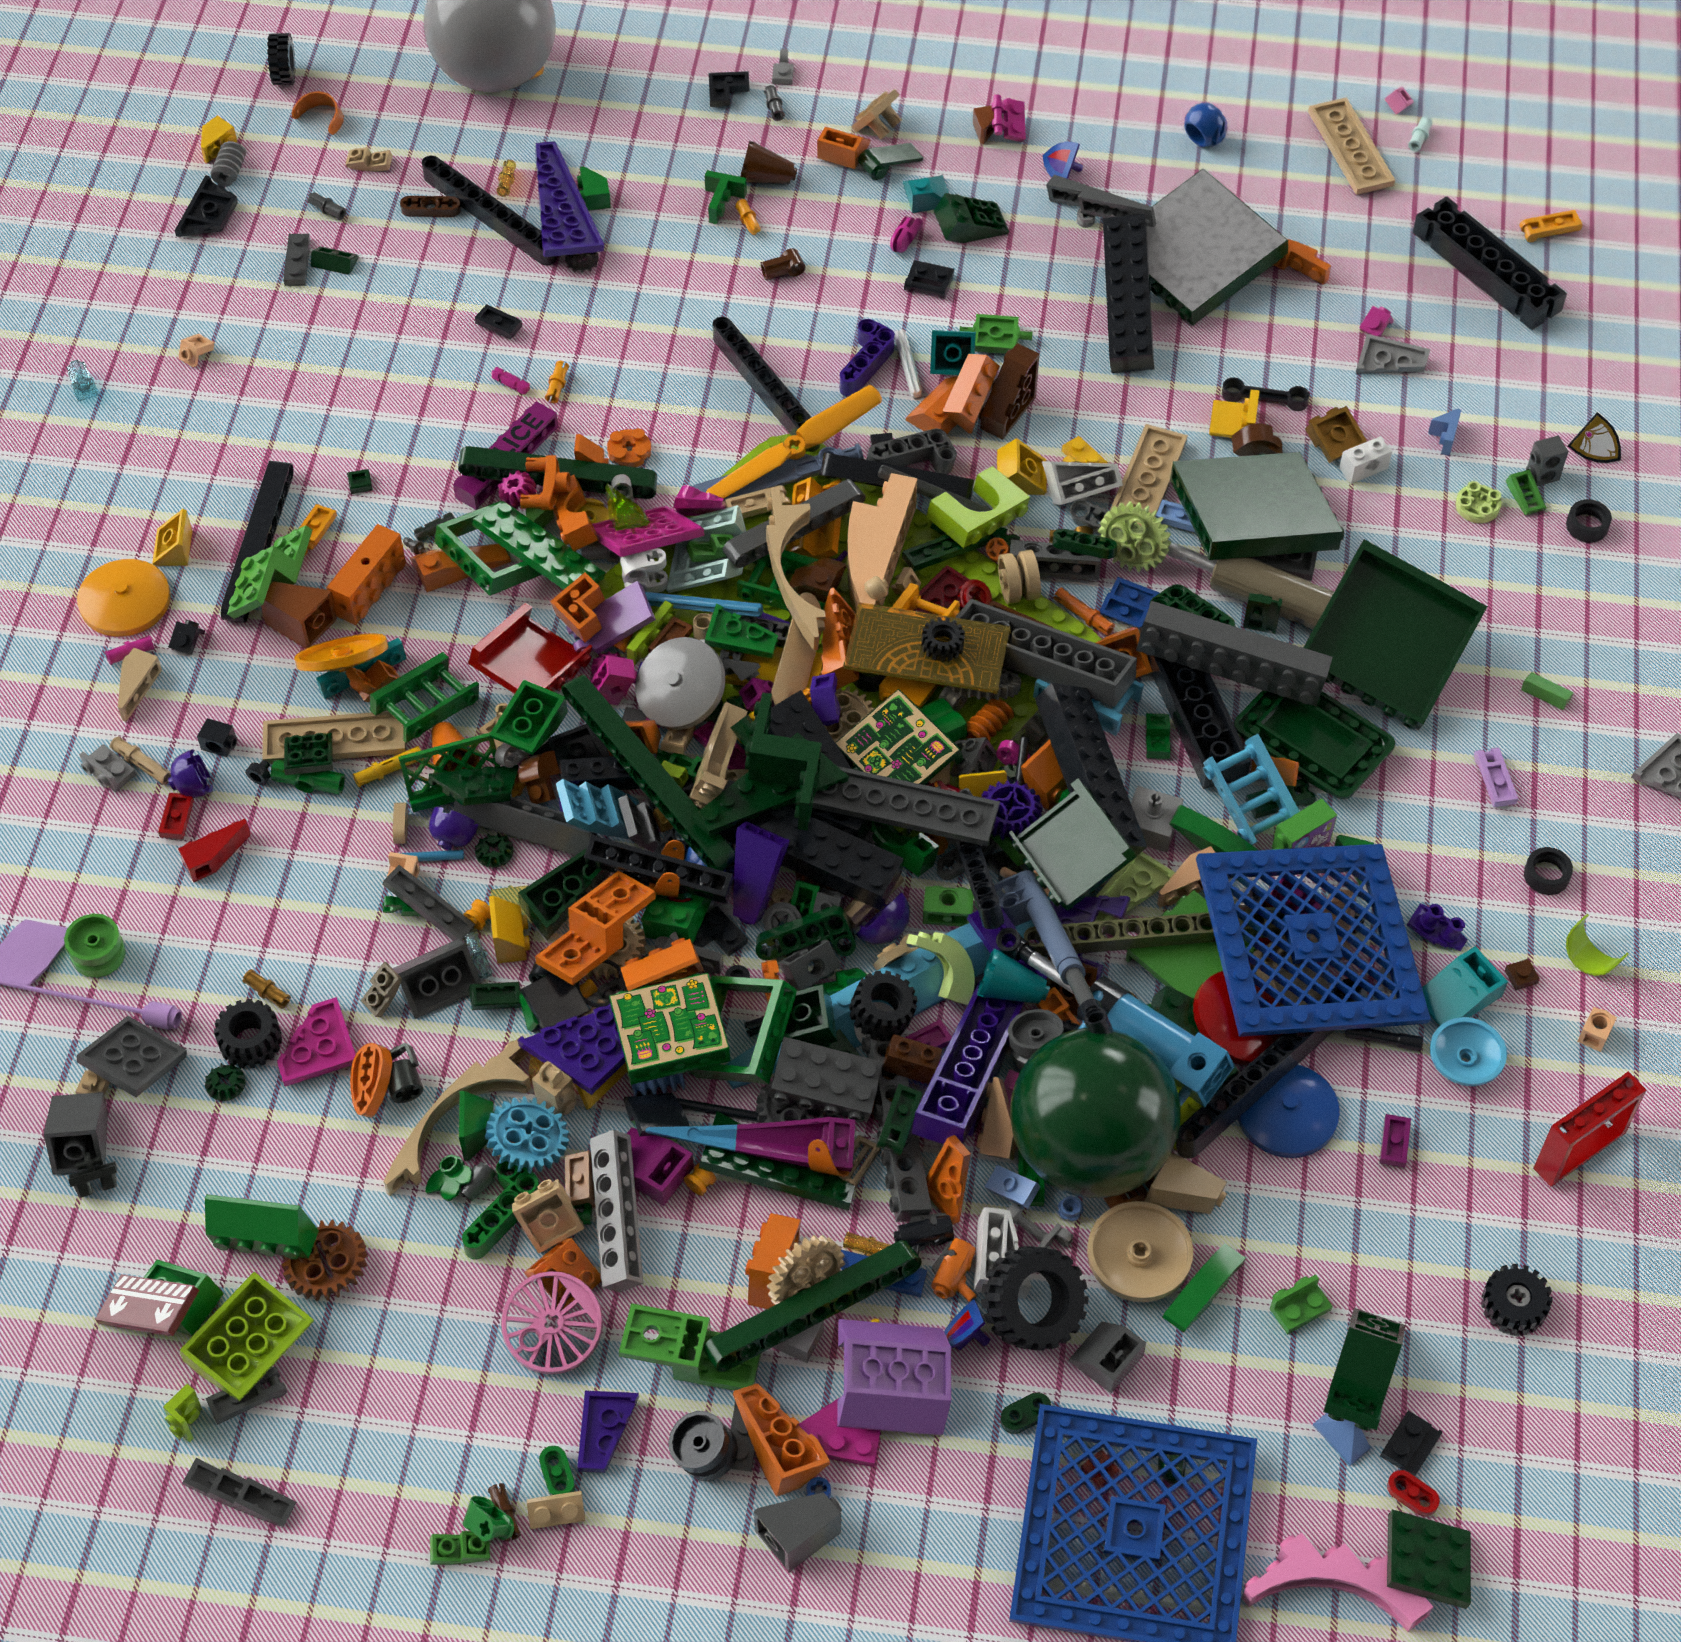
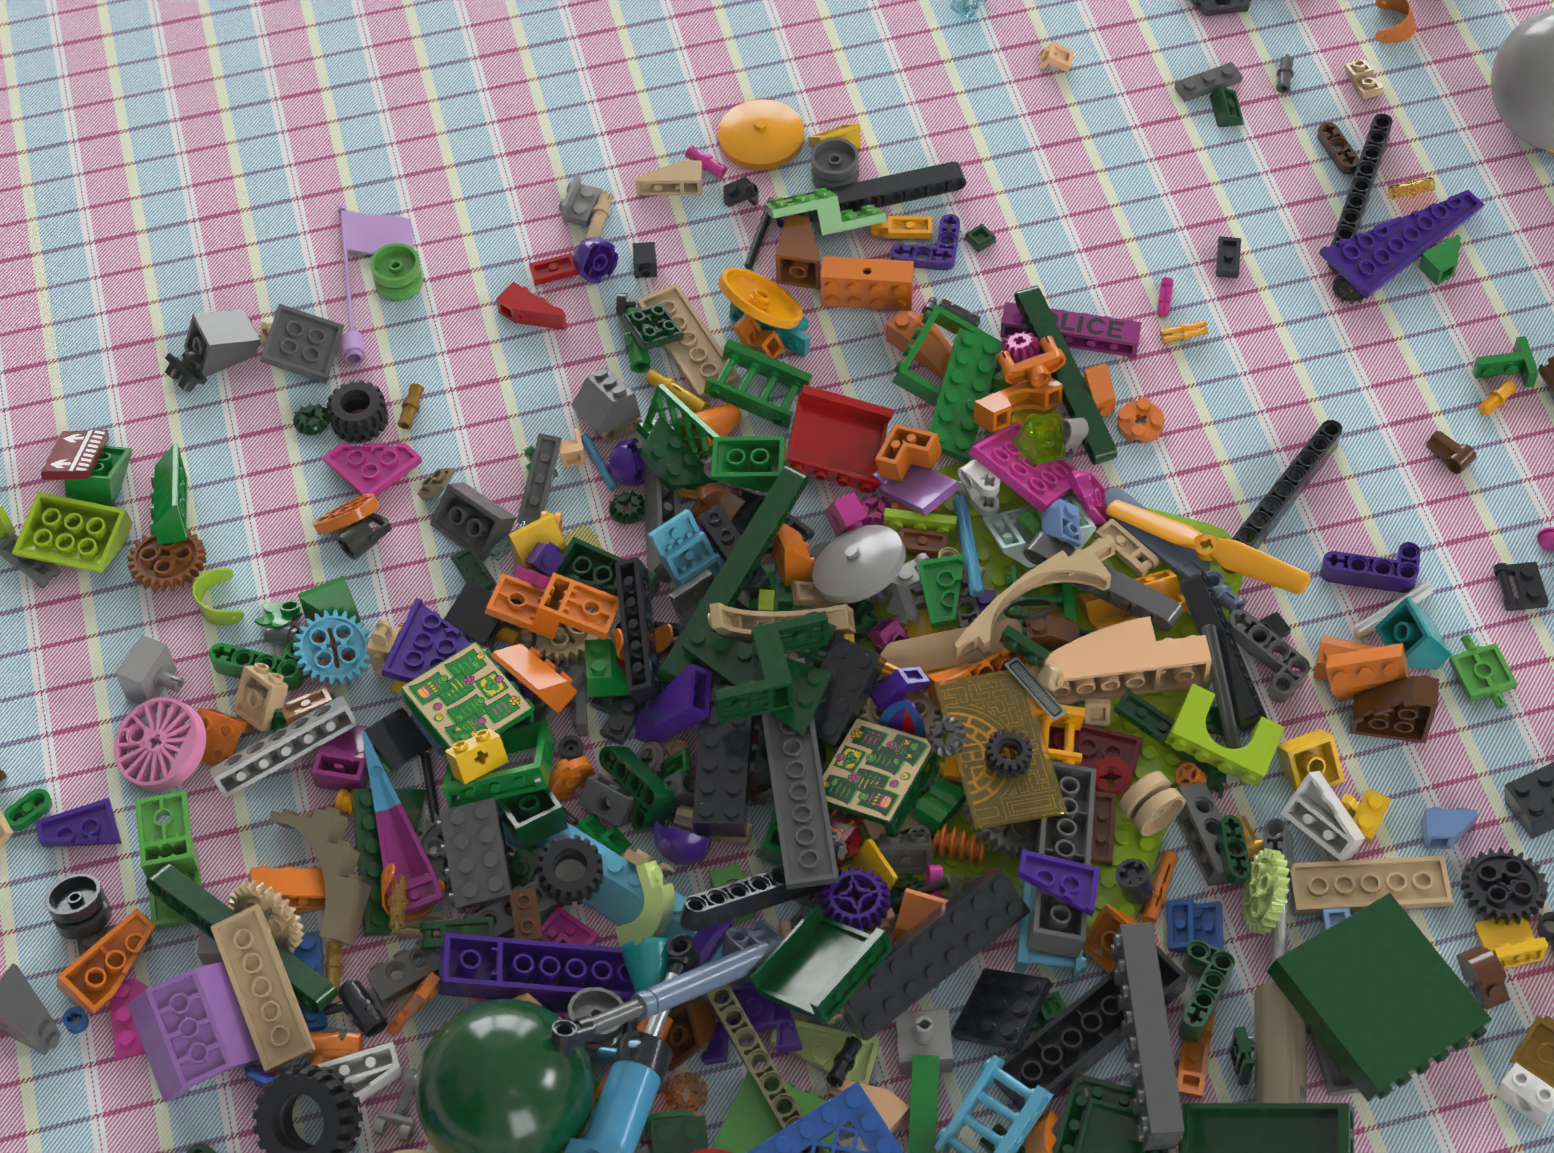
camera: 70 degrees right, 0 degrees up
tan slope [383,1036,531,1196] -> none
none -> light grey brick [116,635,184,704]
none -> lime piece [192,568,244,626]
none -> tan plate [210,904,316,1073]
none -> dark tan arch [268,807,372,946]
none -> clear yellow pin [387,875,408,930]
none -> yellow brick [445,729,509,784]
none -> dark pink beam [513,565,551,589]
none -> dark purple brick [524,542,565,577]
none -> dark grey slope [572,368,641,435]
none -> black bar [744,197,773,269]
none -> dark grey wheel [811,138,859,189]
none -> black pin [826,1036,862,1087]
none -> shield [878,699,926,738]
none -> dark purple beam [891,214,960,271]
none -> dark grey gear [927,716,966,757]
none -> black plate [951,968,1053,1051]
none -> dark green plate [999,625,1051,668]
none -> black piece [1004,598,1053,620]
none -> sticker [1005,657,1066,721]
none -> dark purple wing [1017,849,1100,917]
none -> medium blue slope [1041,498,1081,547]
none -> black piece [1115,858,1155,904]
none -> medium blue slope [1421,807,1478,849]
none -> black gear [1460,847,1548,925]

